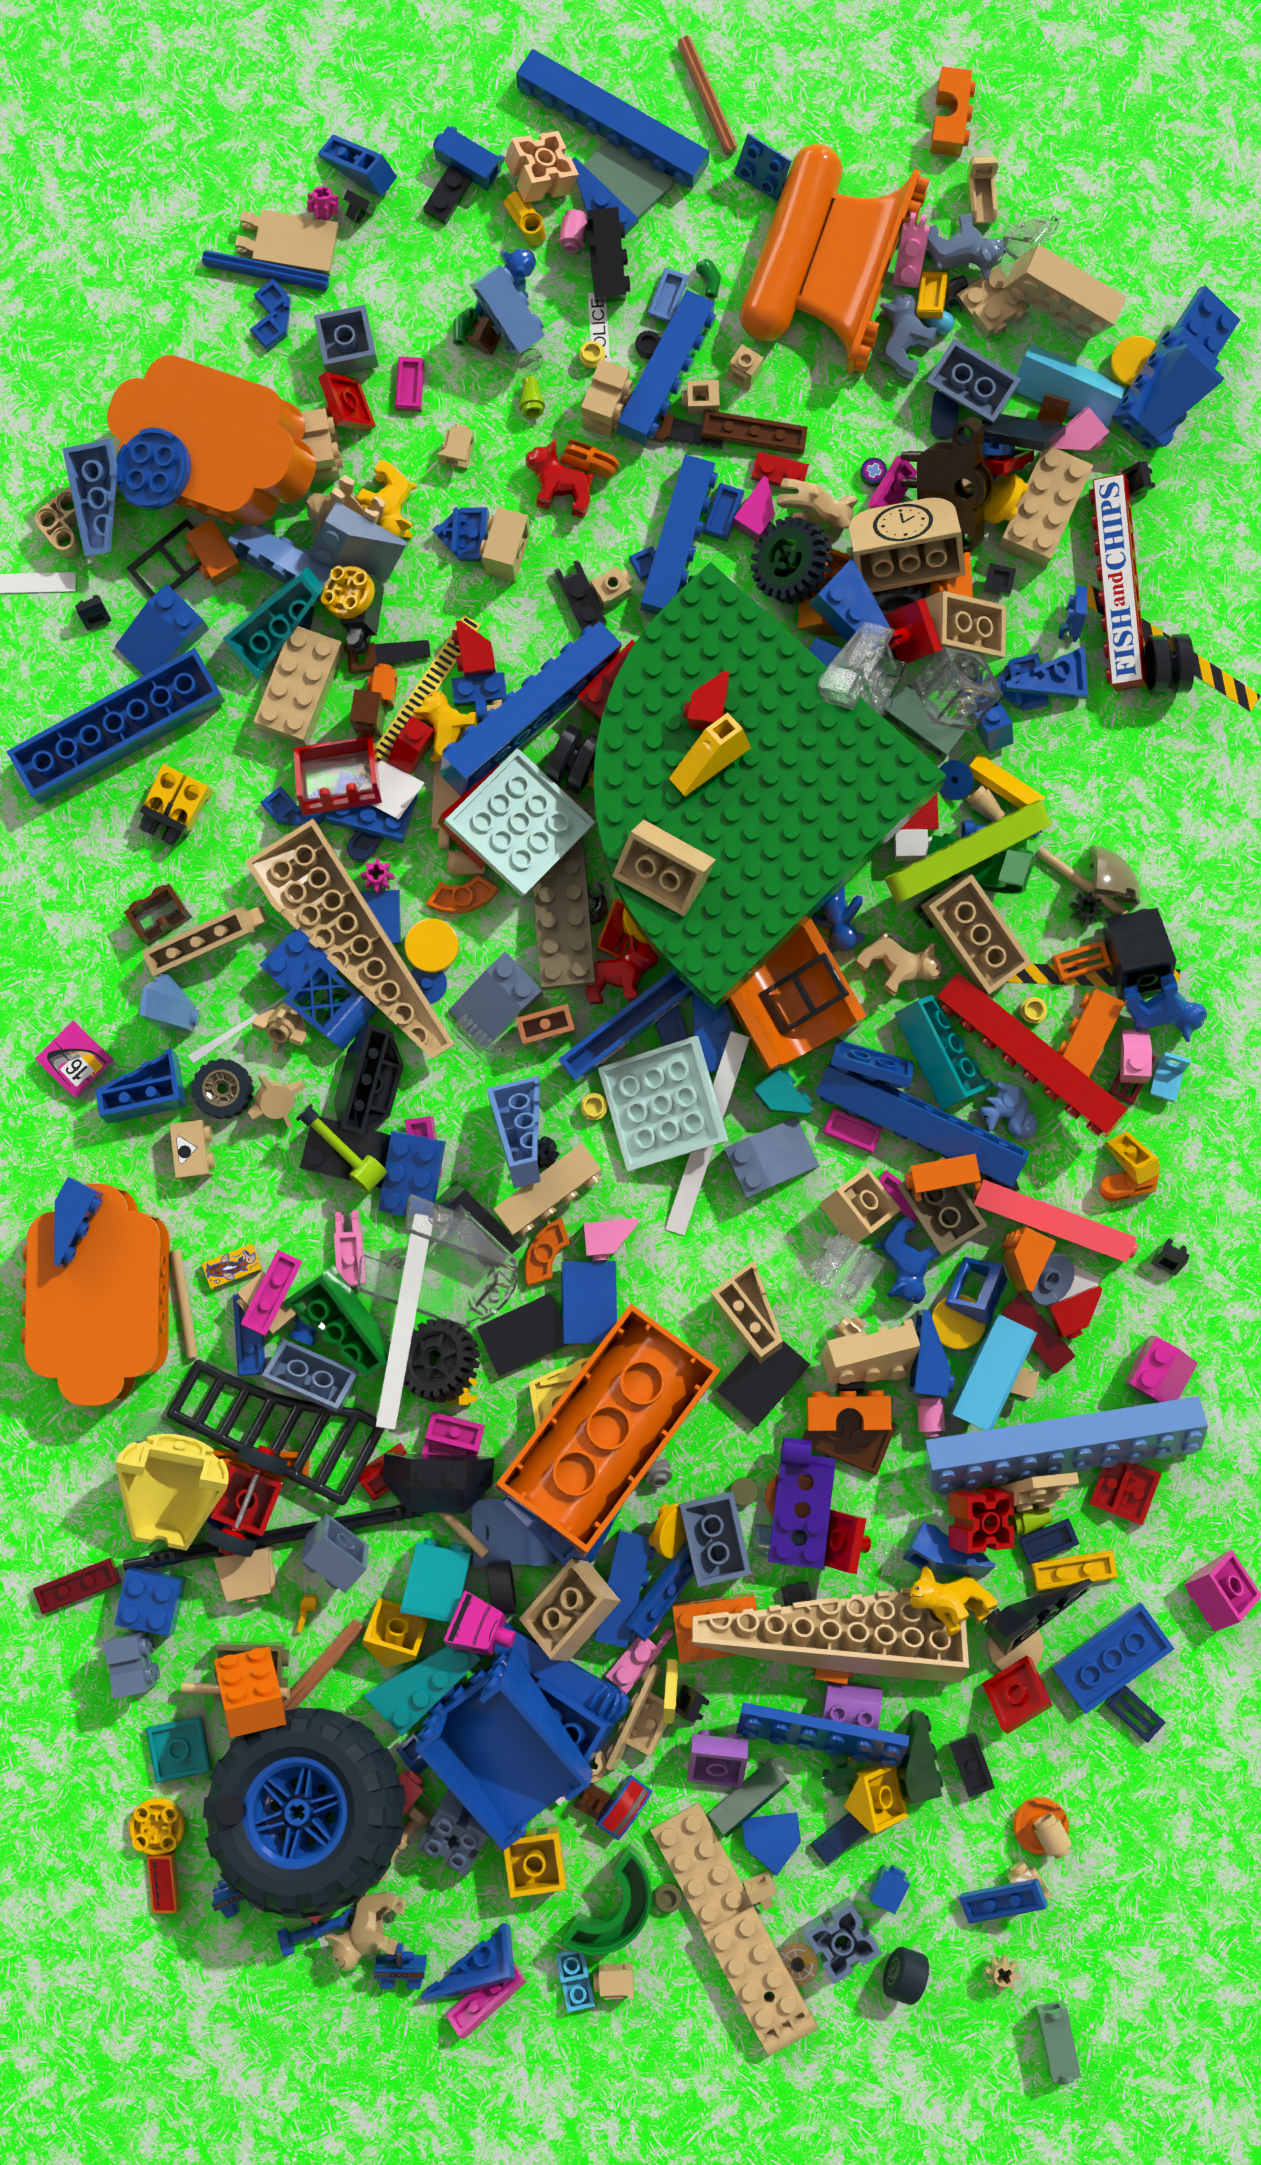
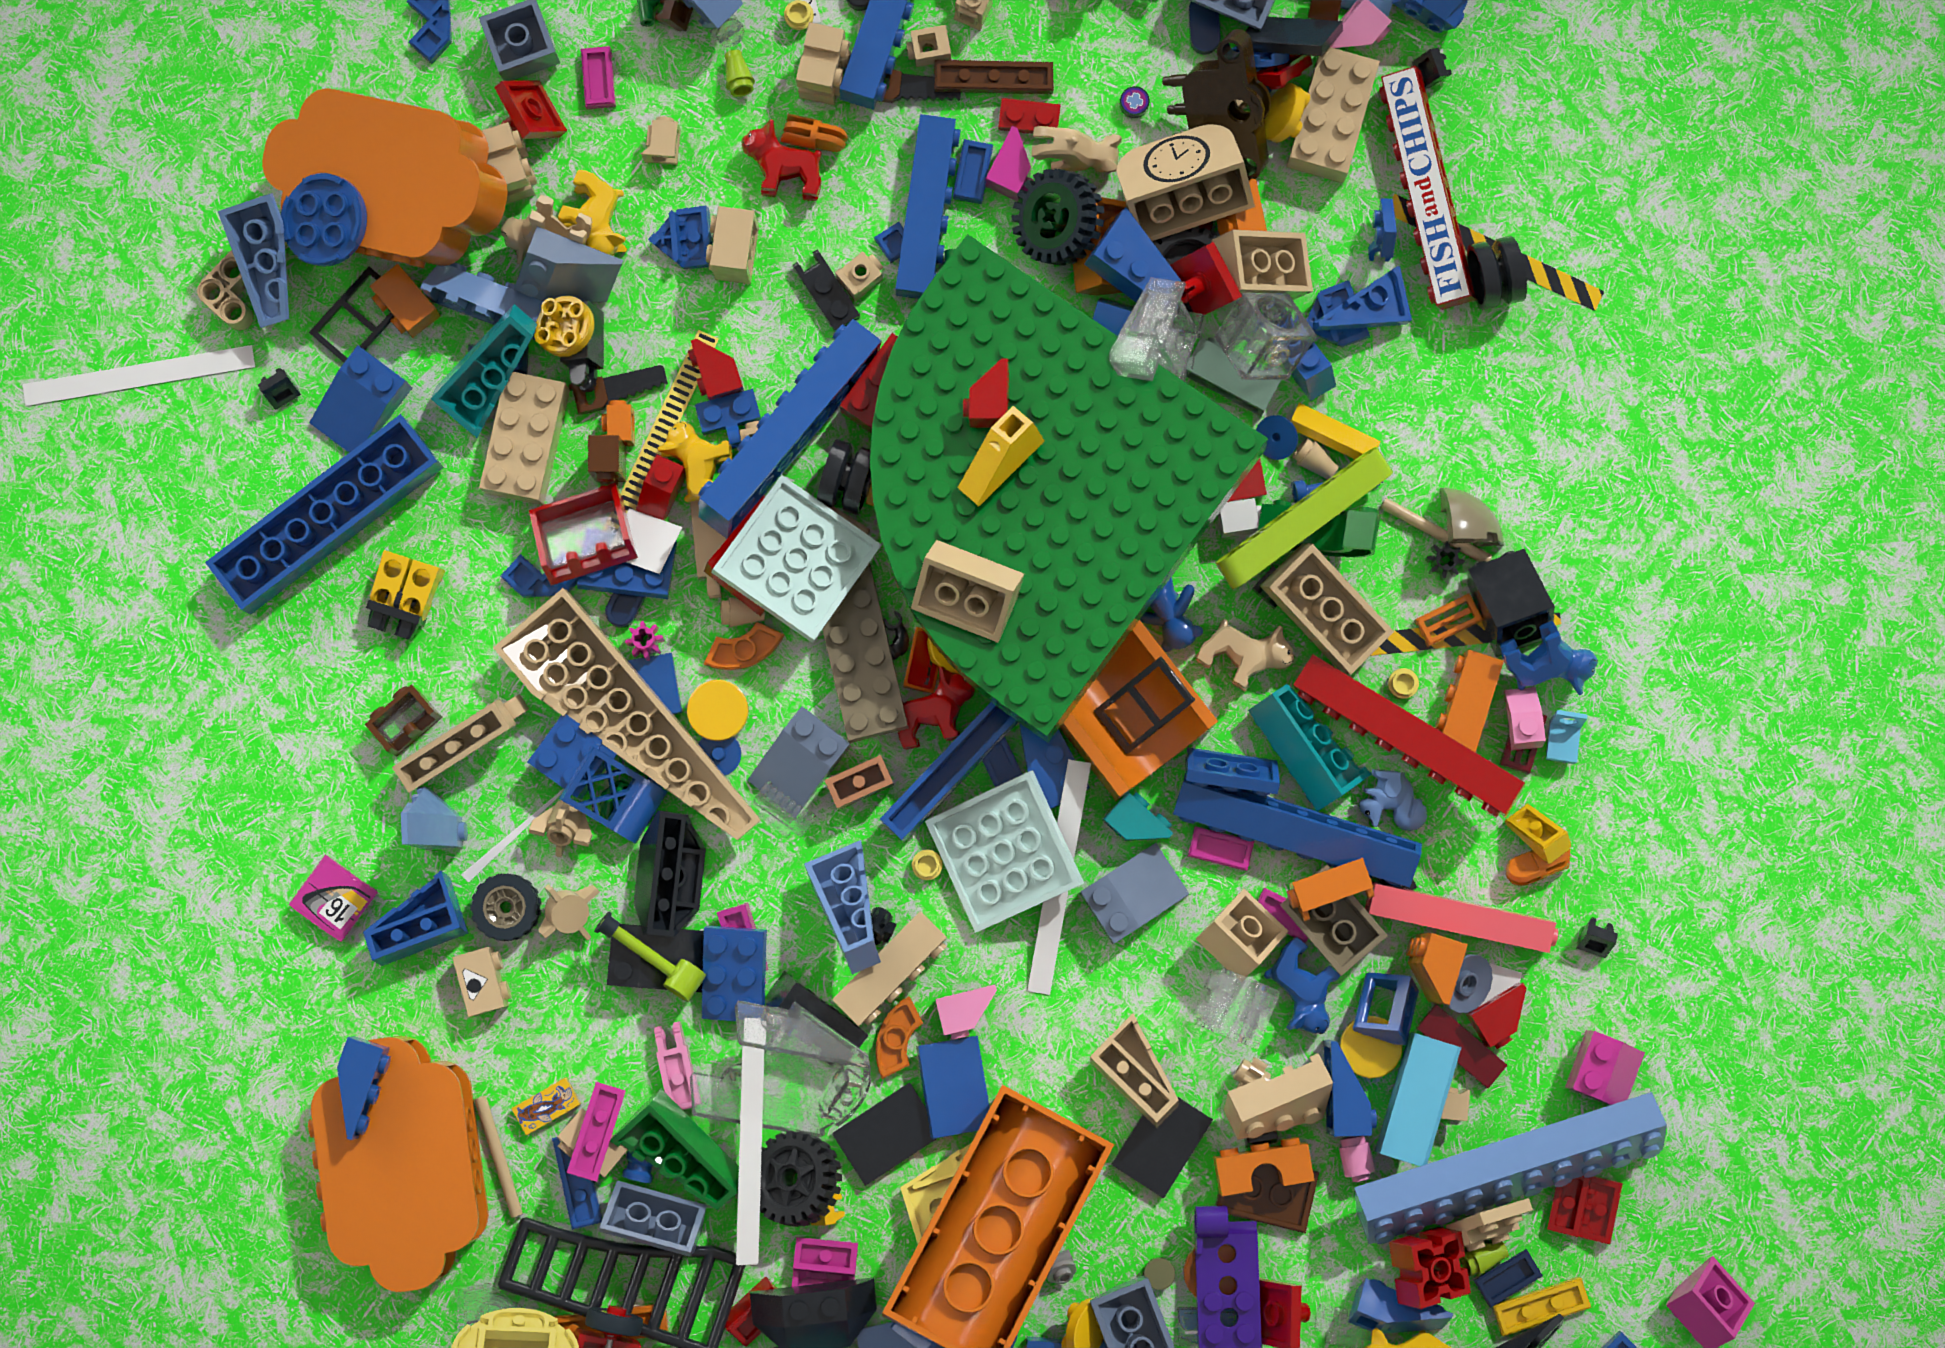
camera: 10 degrees left, 0 degrees up
dark pink hinge [868,456,917,509] -> none
black tile [983,563,1016,597] -> none

